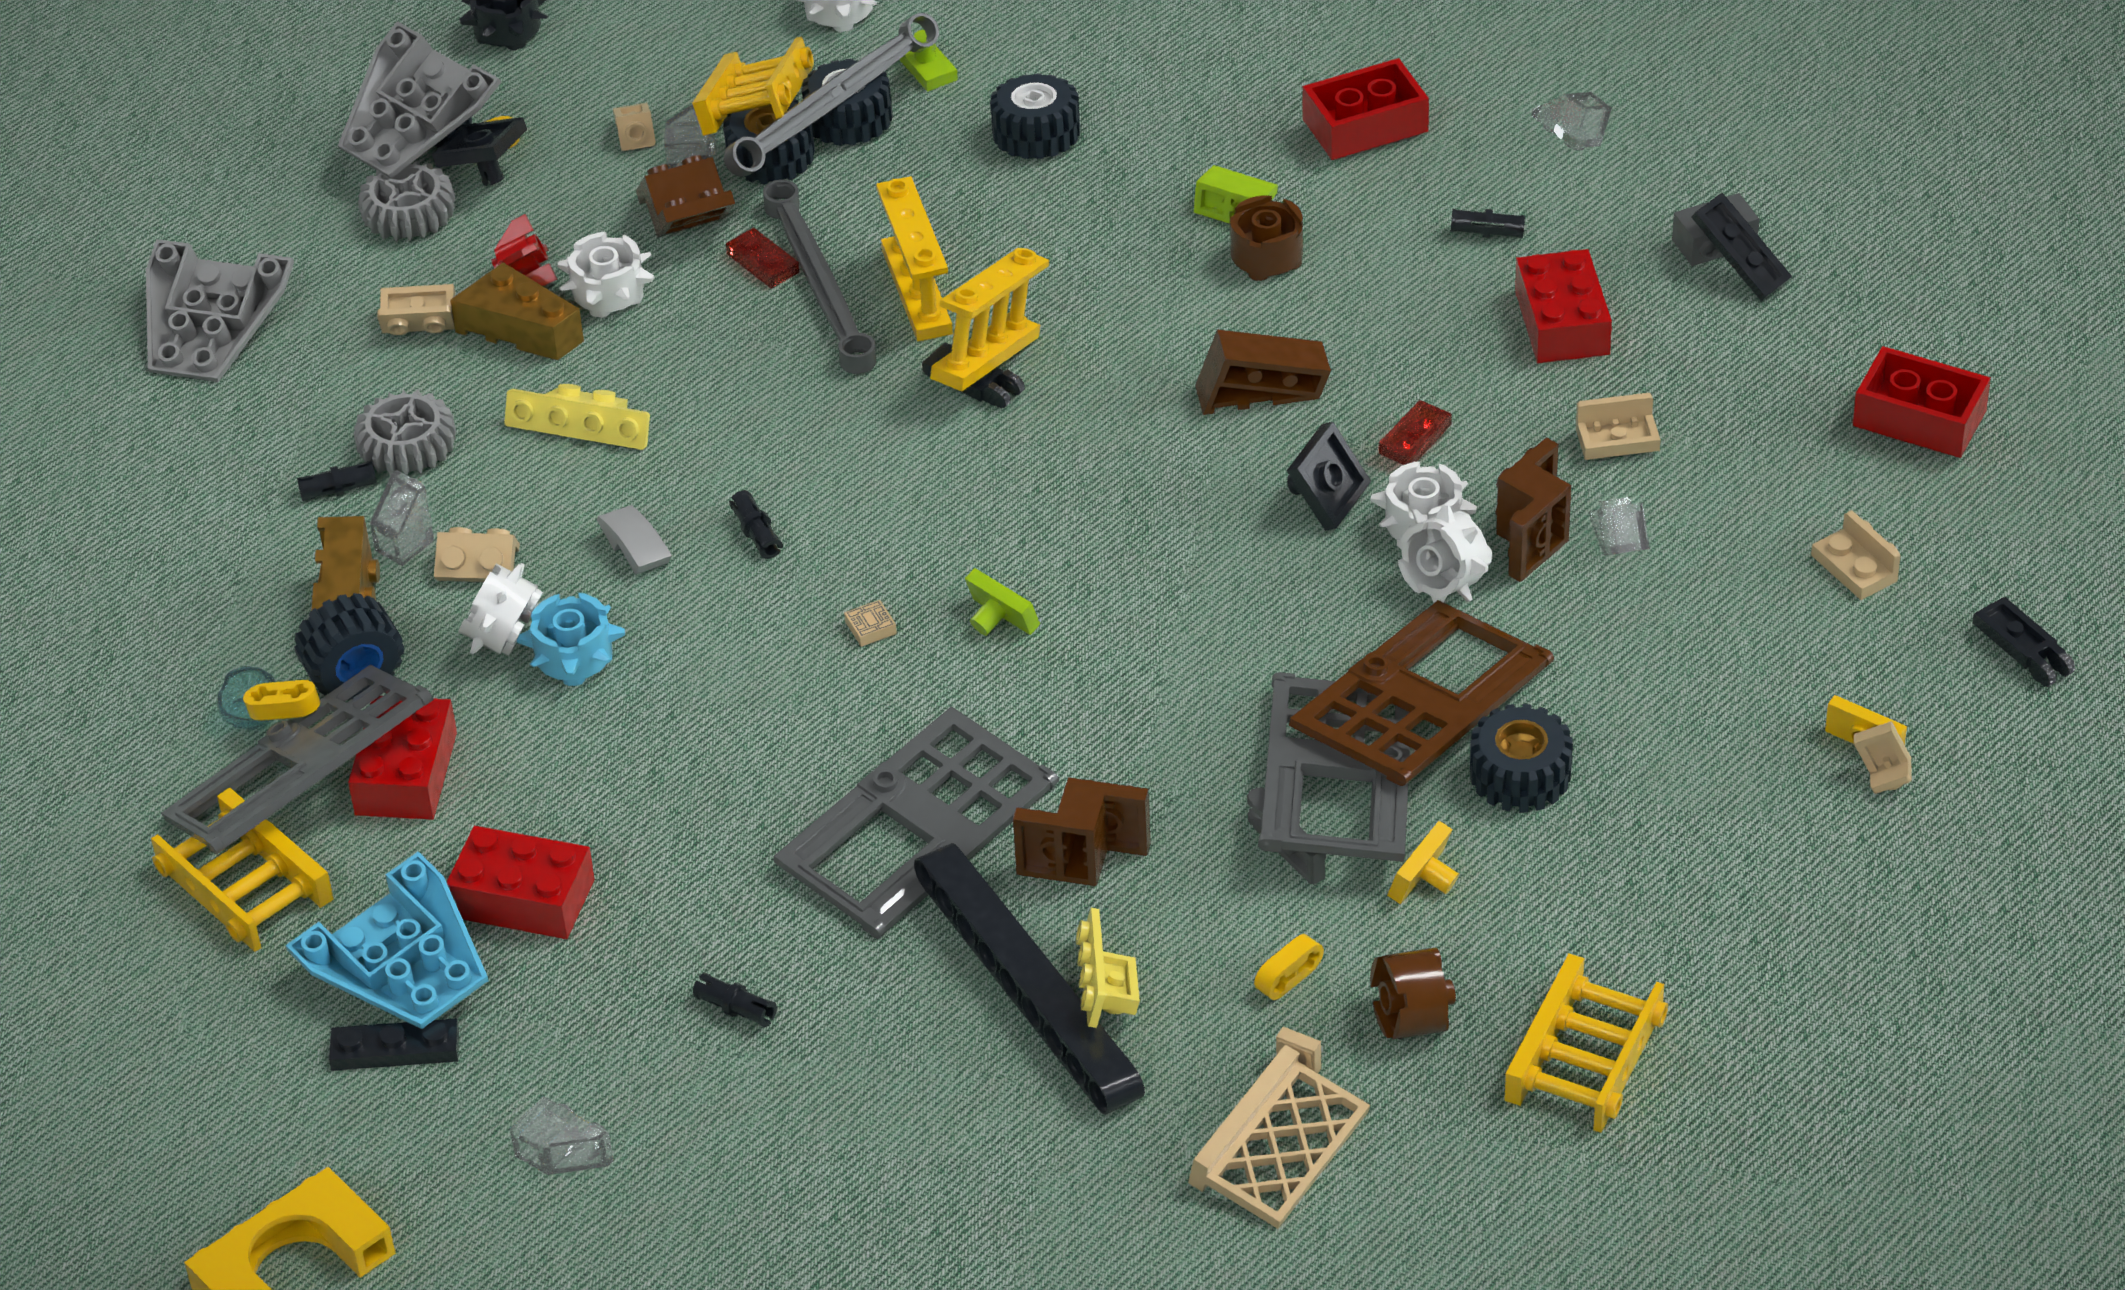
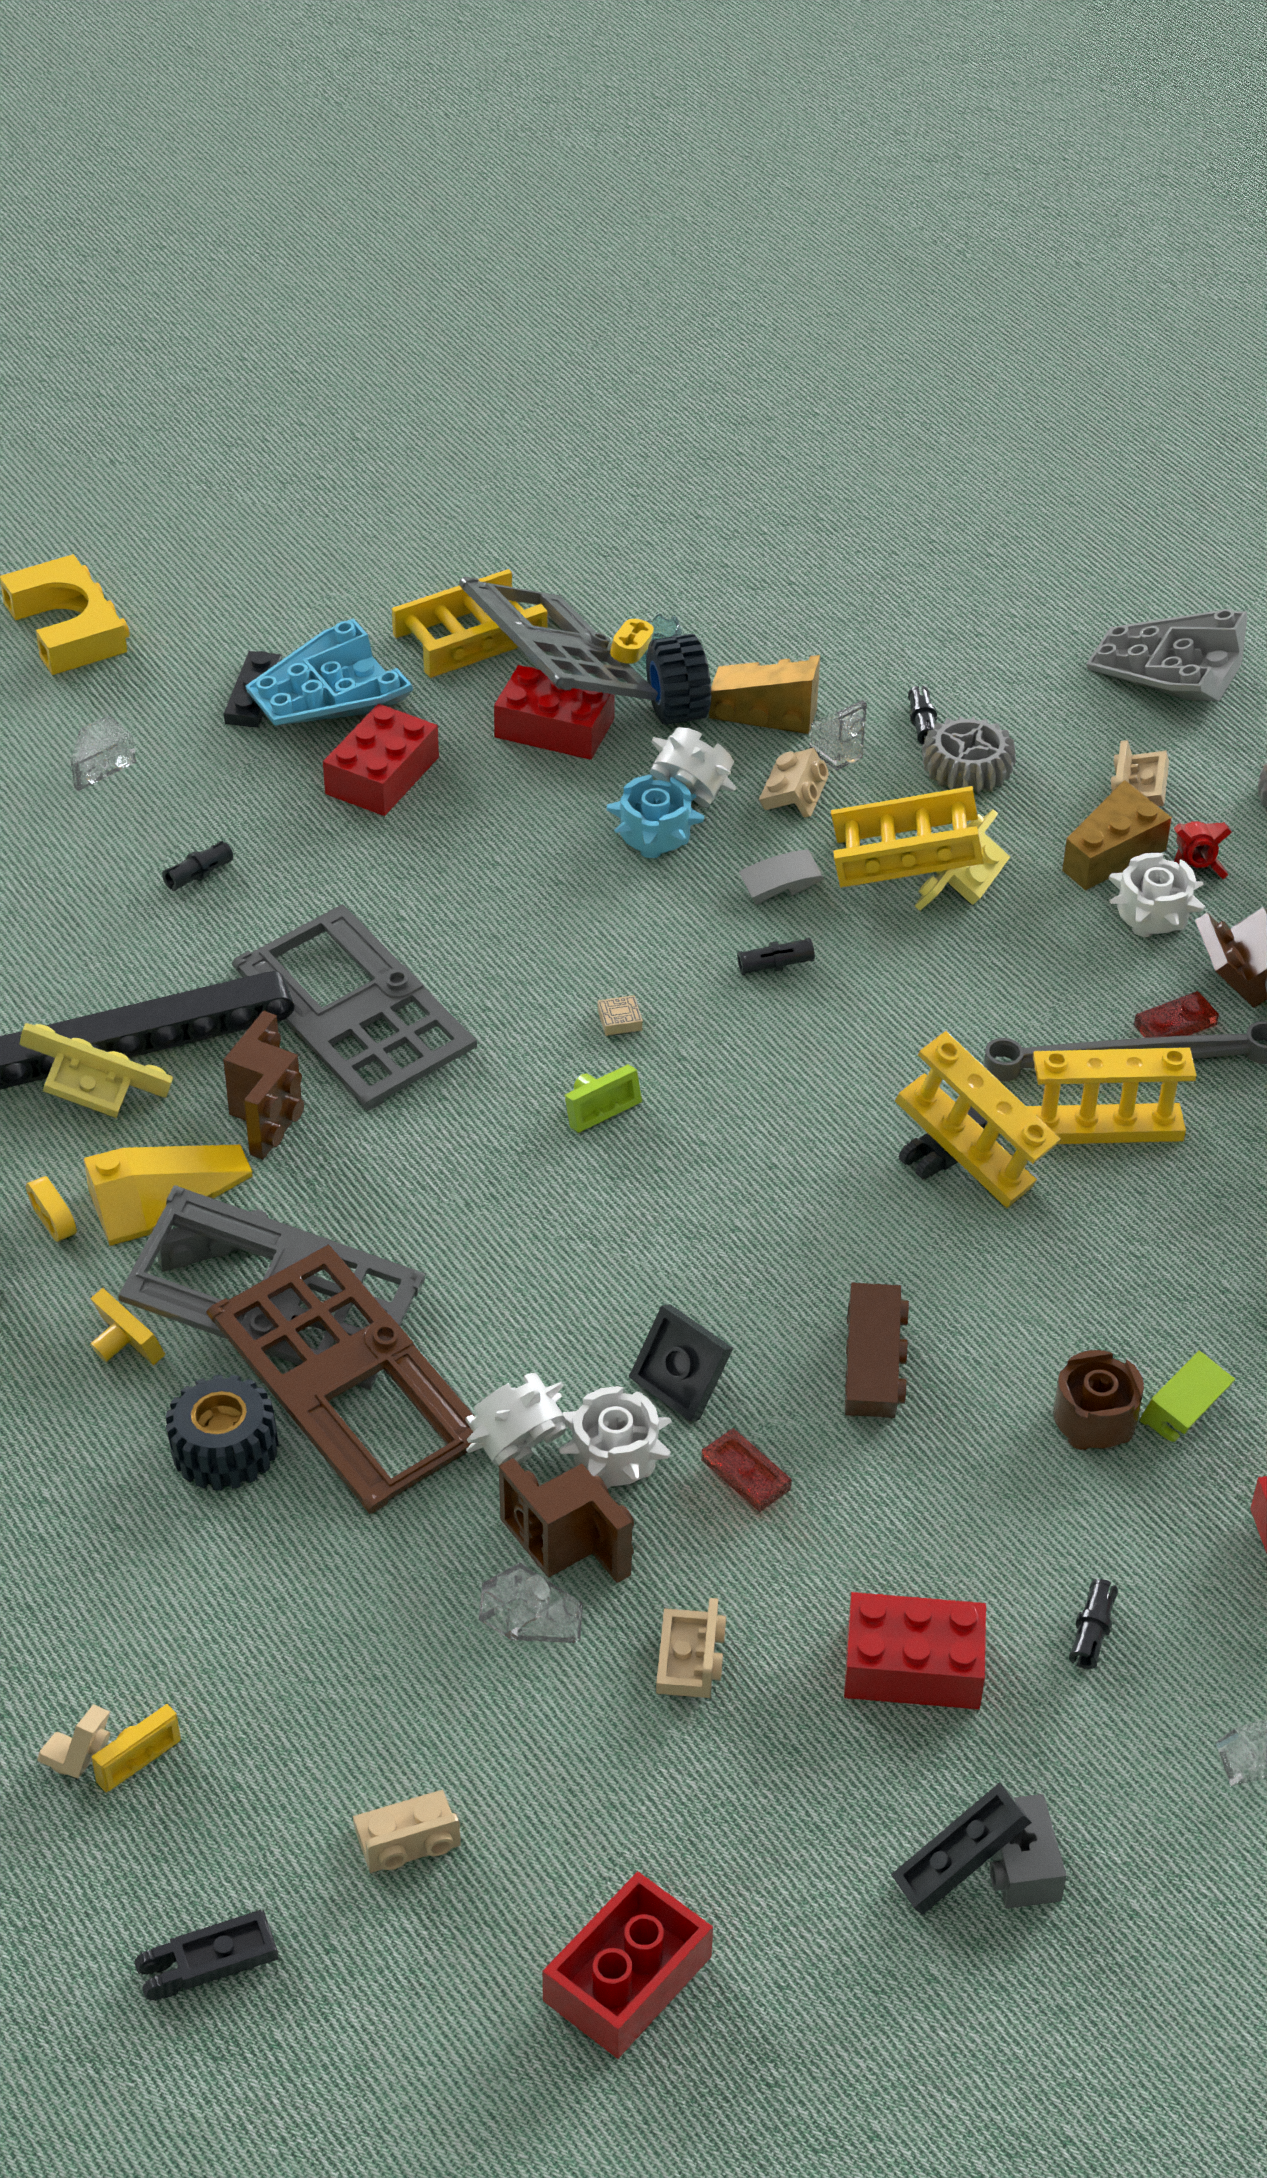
camera: 100 degrees right, 0 degrees up
none -> yellow wedge [84,1144,253,1246]
none -> yellow fence [831,786,984,888]

